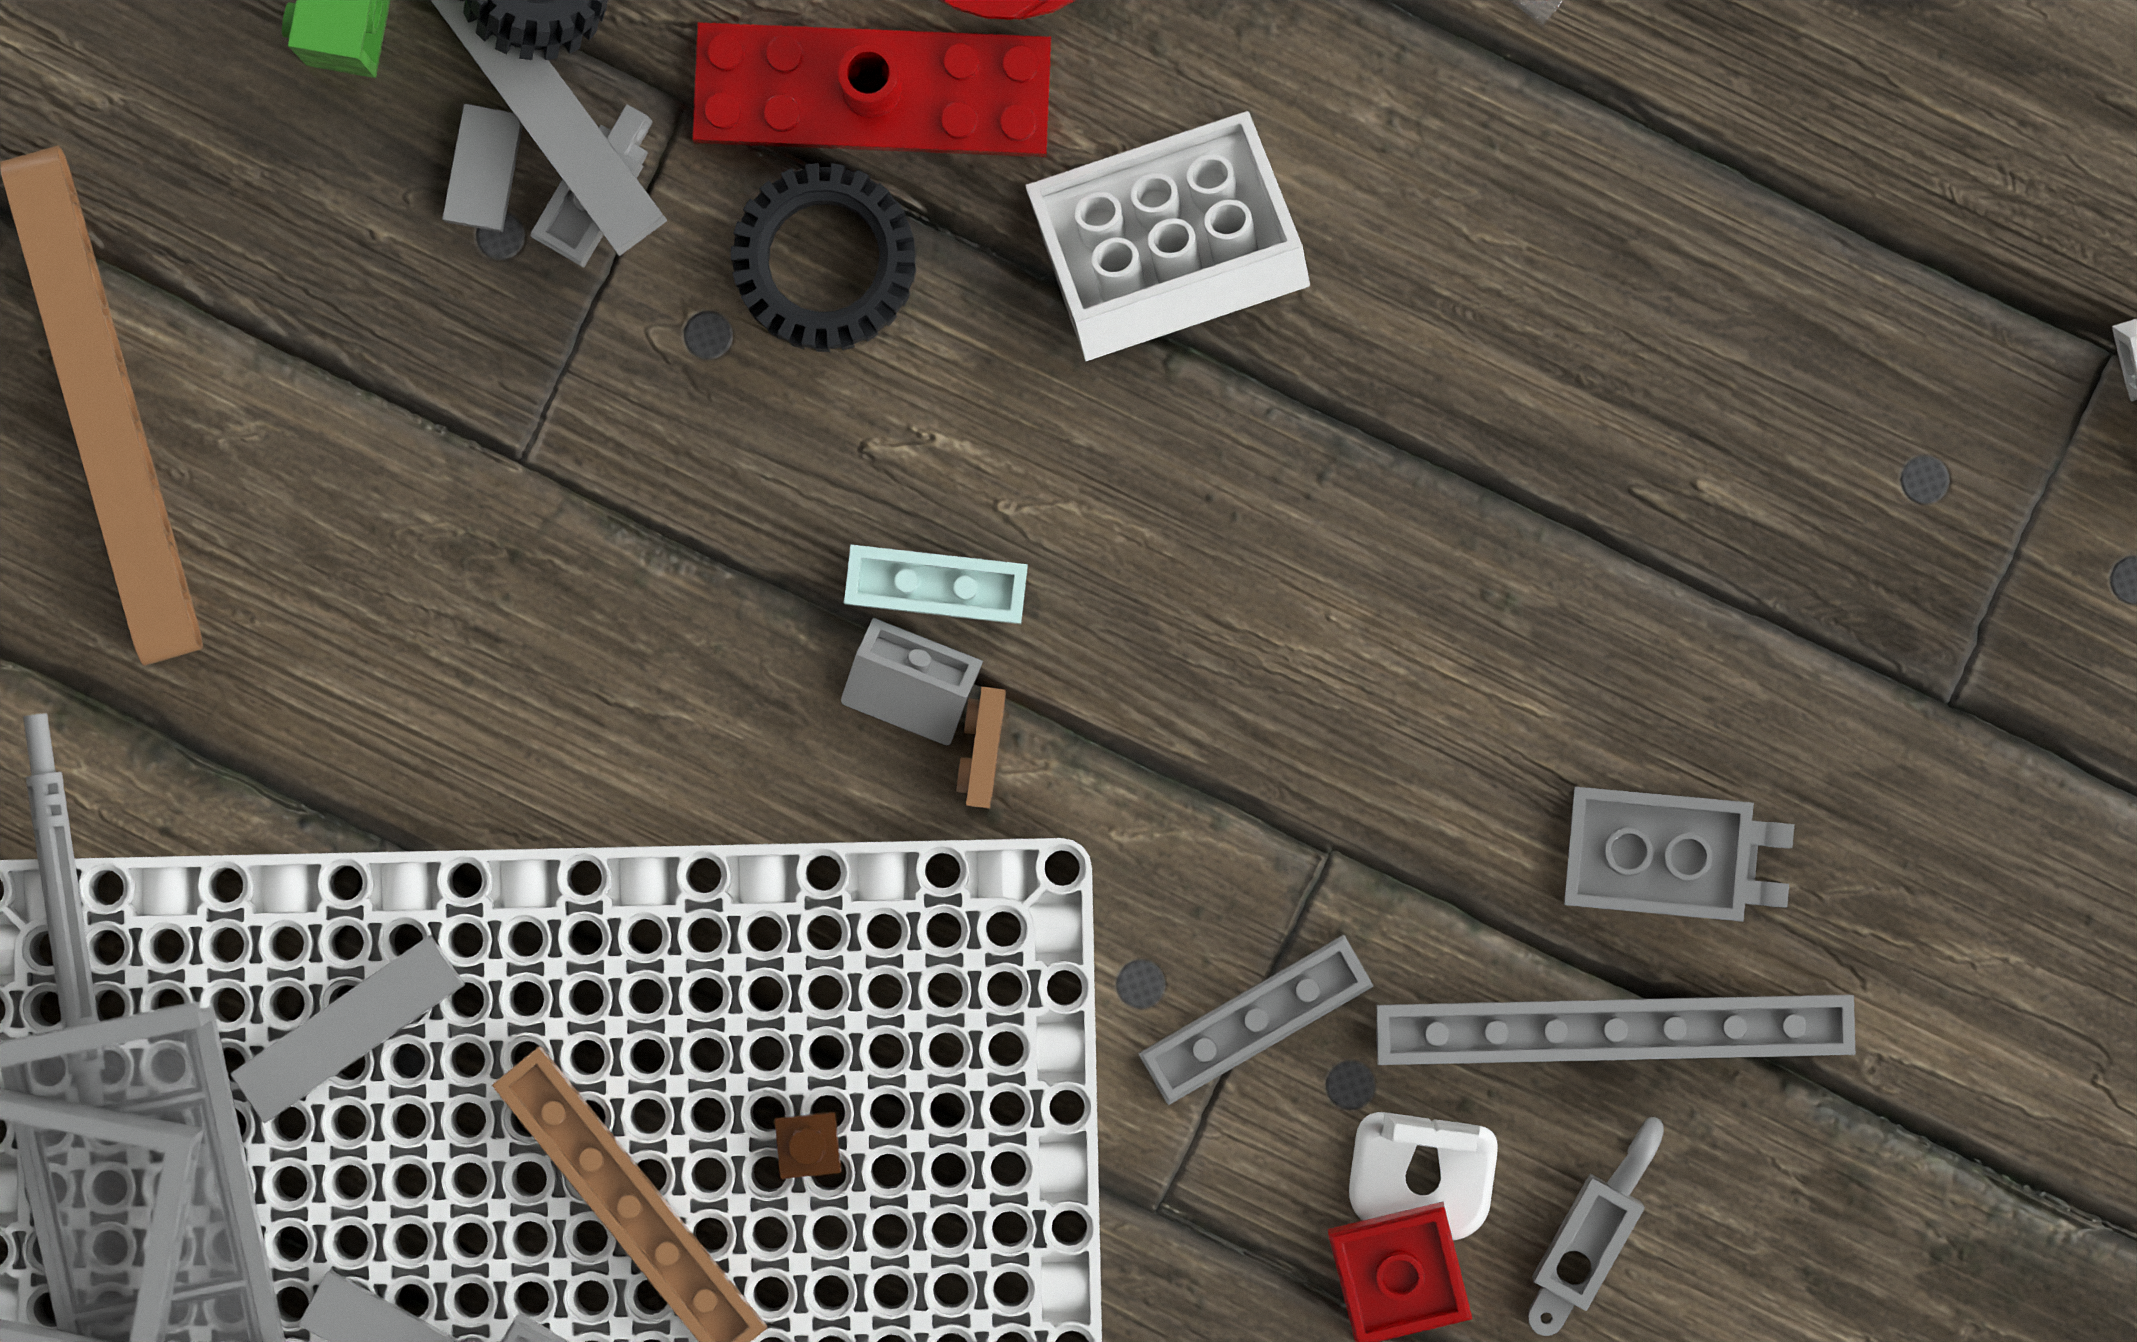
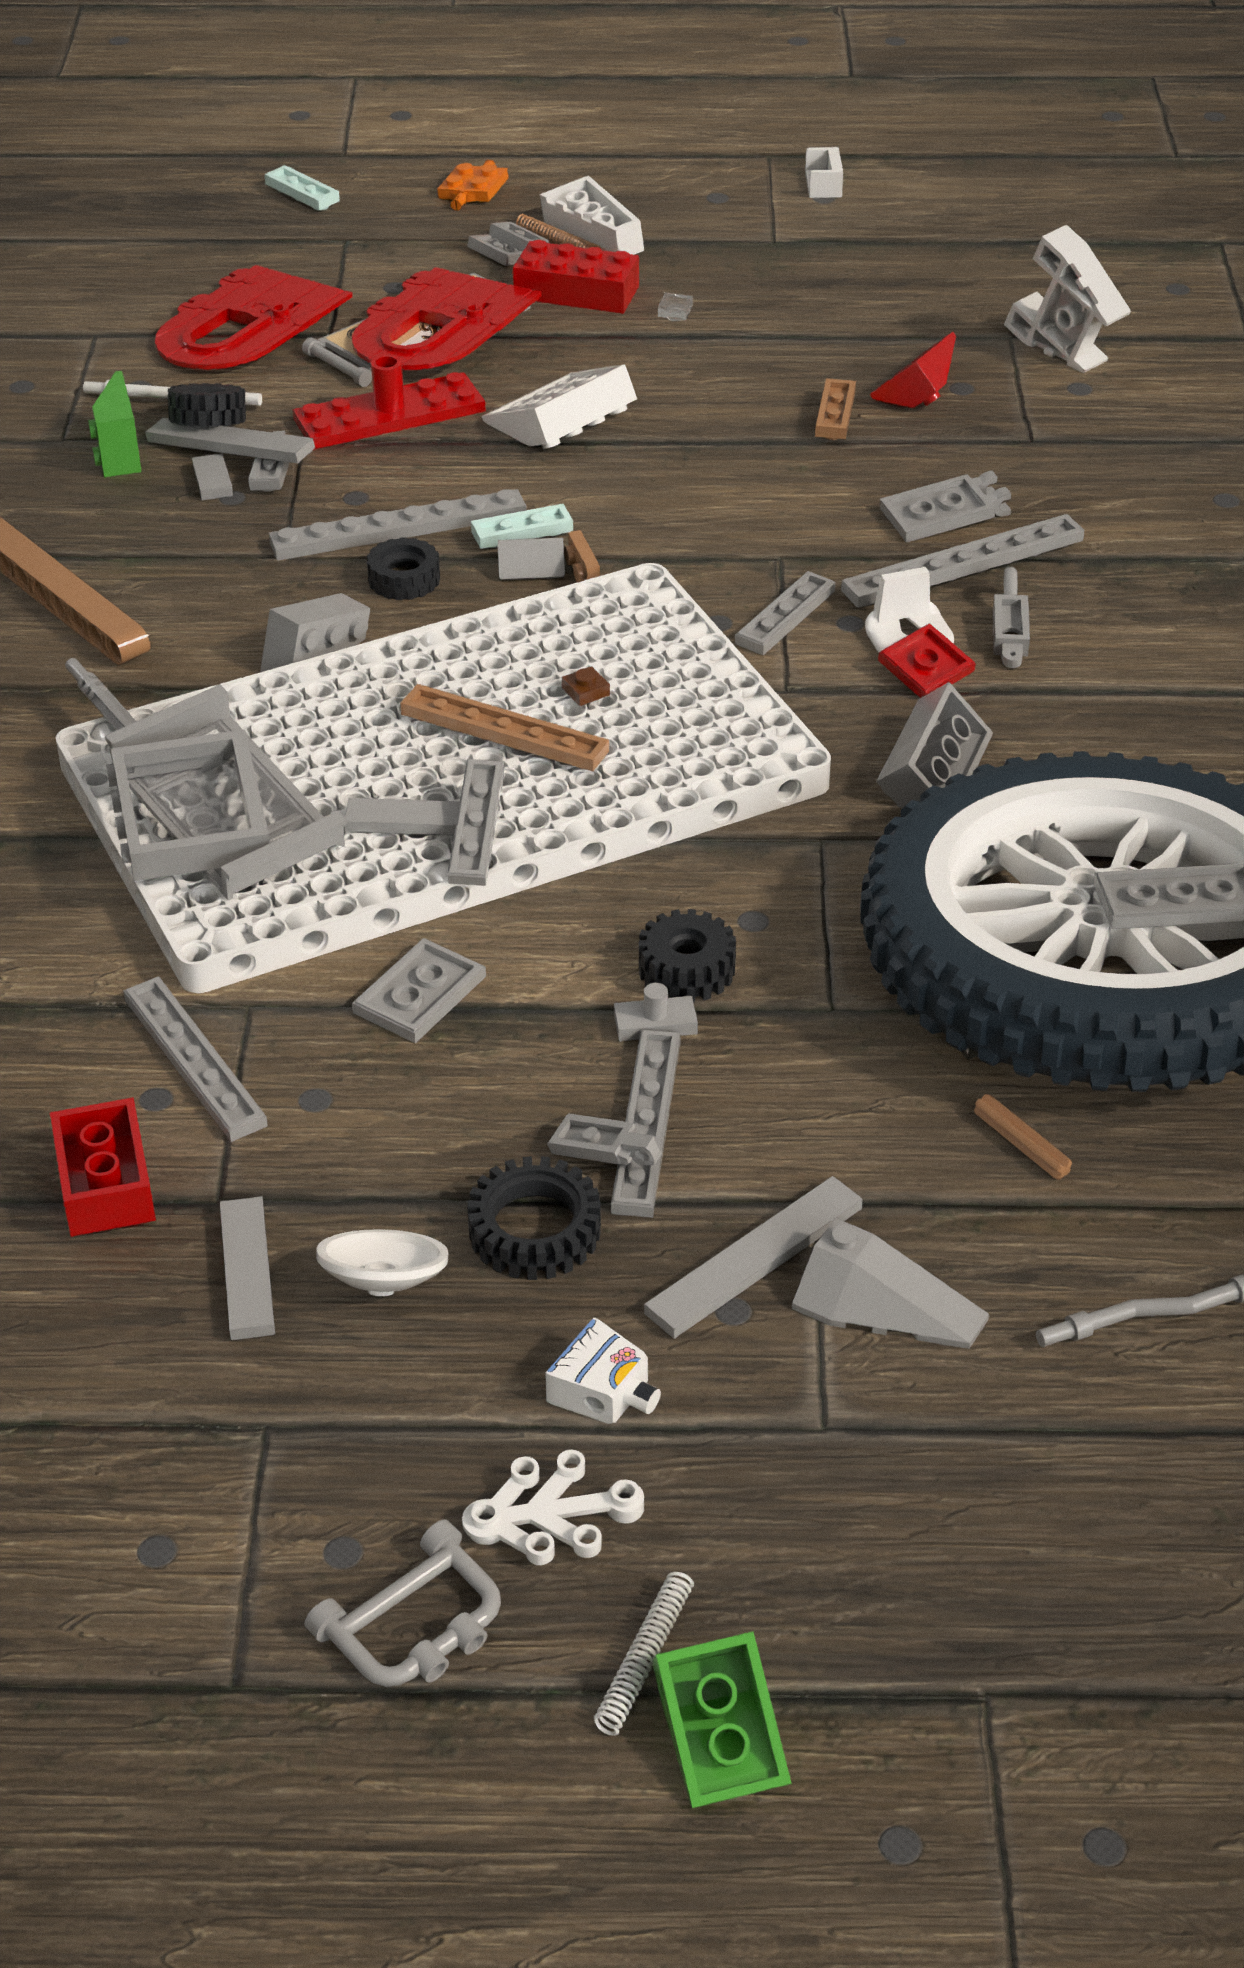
camera: 25 degrees left, 45 degrees down
light grey tile [230,936,465,1123] -> none
black tyre [731,163,916,352] -> none
none -> light grey wedge [260,593,370,672]
none -> light grey plate [269,489,526,561]
none -> black tyre [367,537,440,600]
none -> medium nougat plate [815,379,856,440]
none -> red wedge [870,331,956,408]

